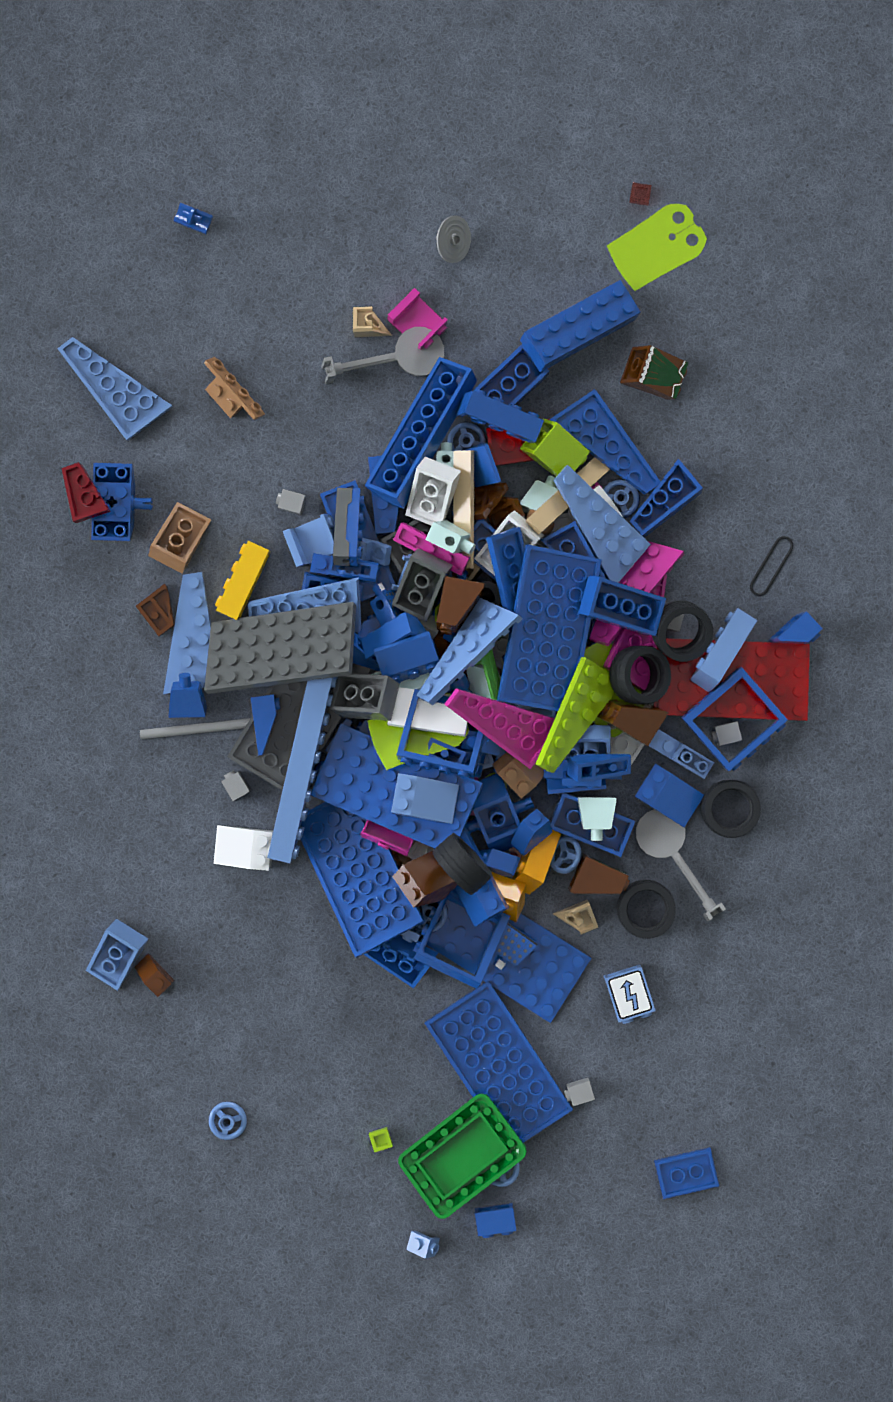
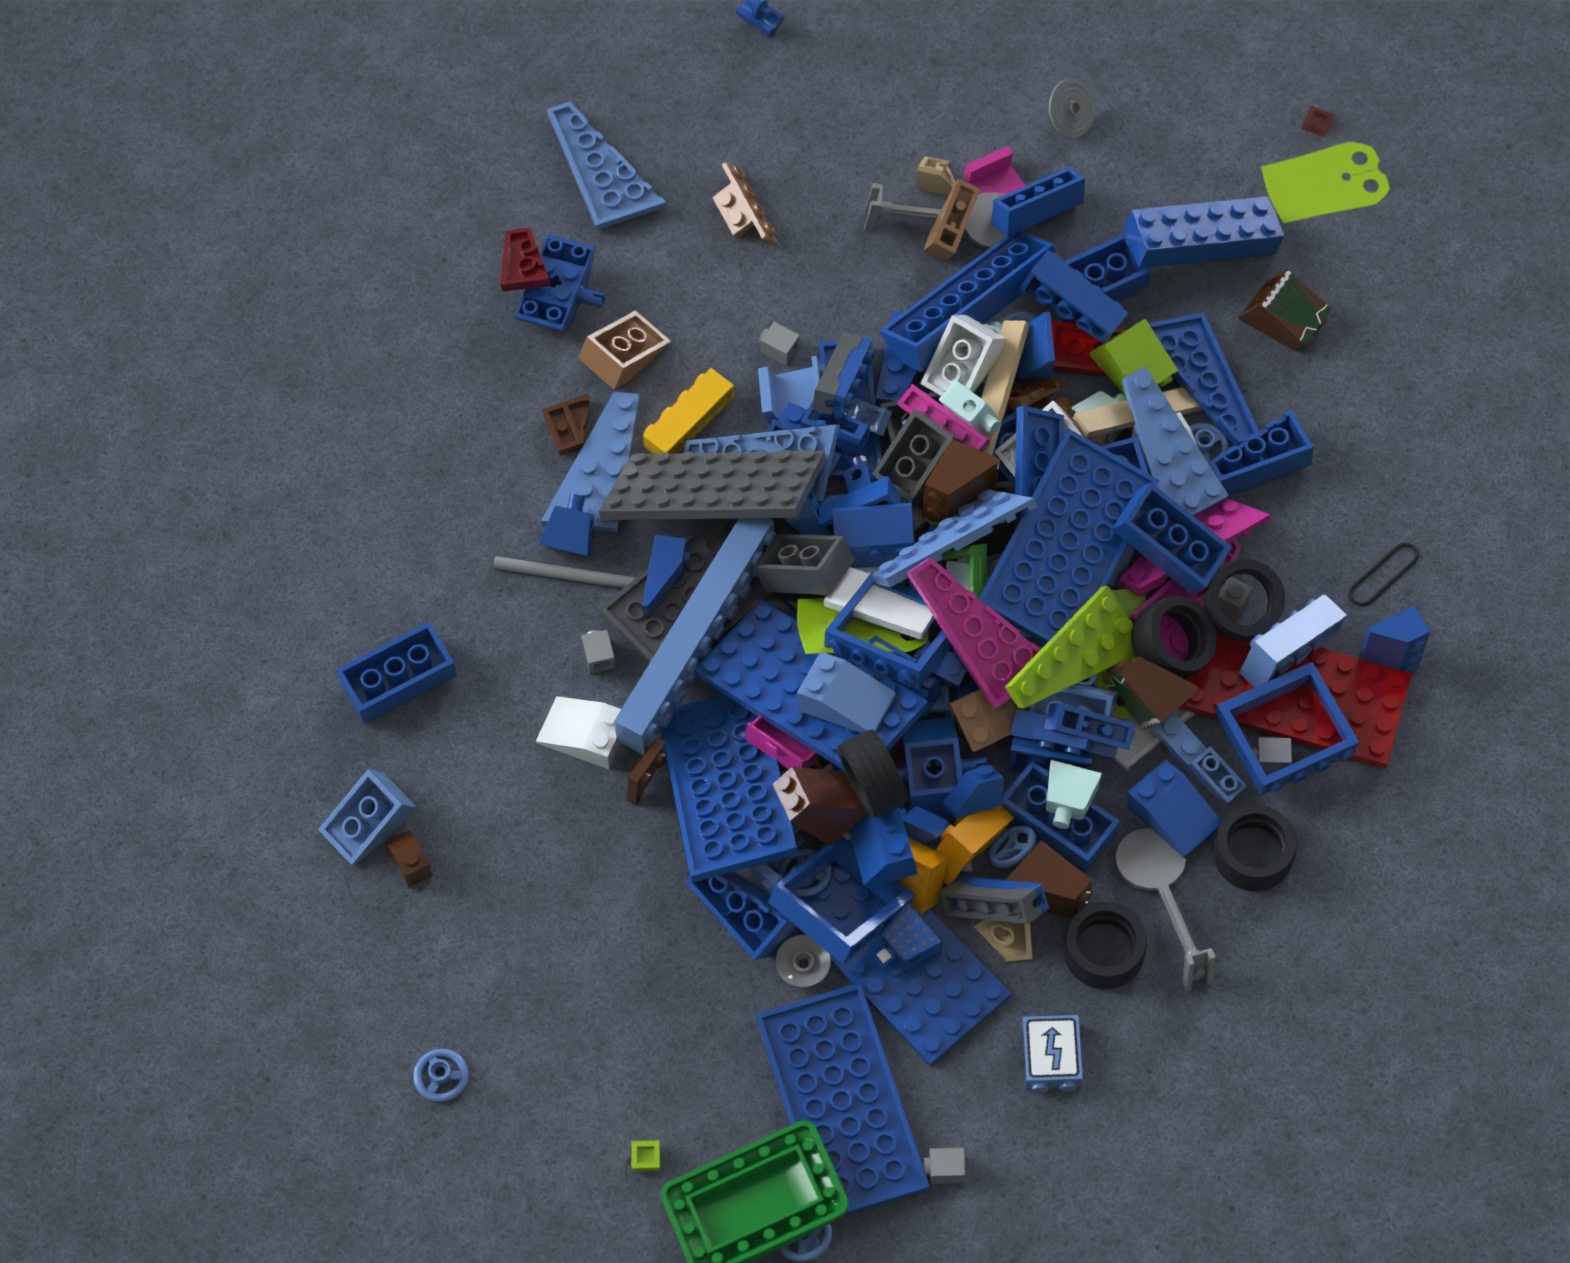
camera: 15 degrees right, 25 degrees down
none -> blue brick [336,621,457,724]
none -> reddish brown wing [627,737,667,806]
none -> light grey dish [776,935,831,988]
none -> medium nougat slope [923,178,980,262]
none -> dark grey piece [940,877,1049,924]
none -> blue brick [991,167,1085,236]

